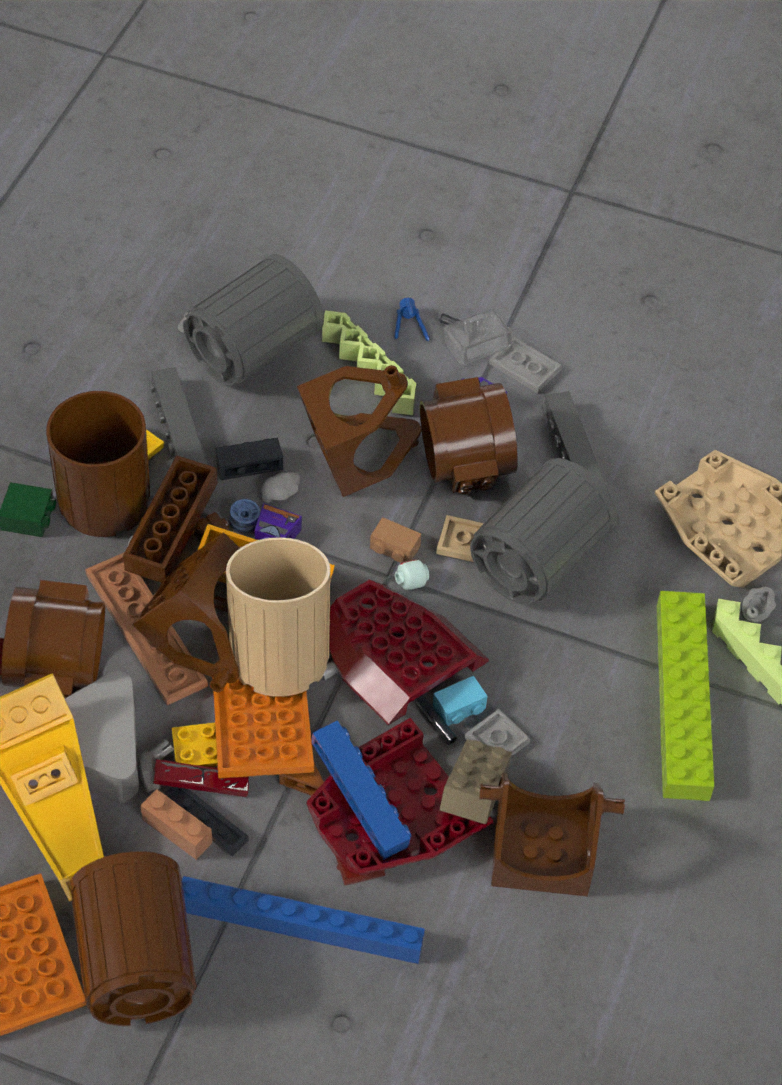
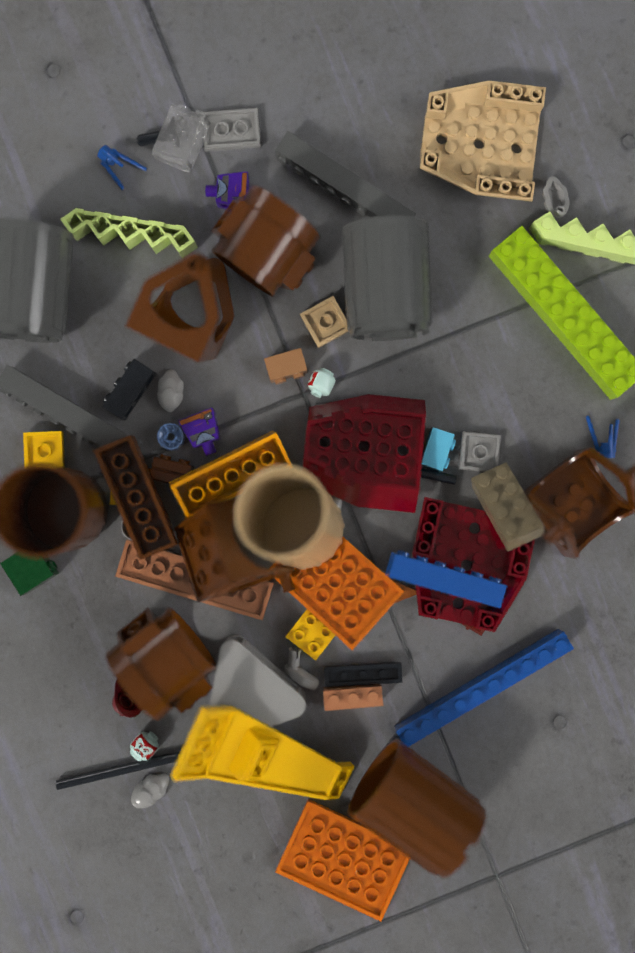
camera: 35 degrees left, 35 degrees up
dark red tile [153,759,249,797] -> none
none -> blue plant [586,416,619,458]

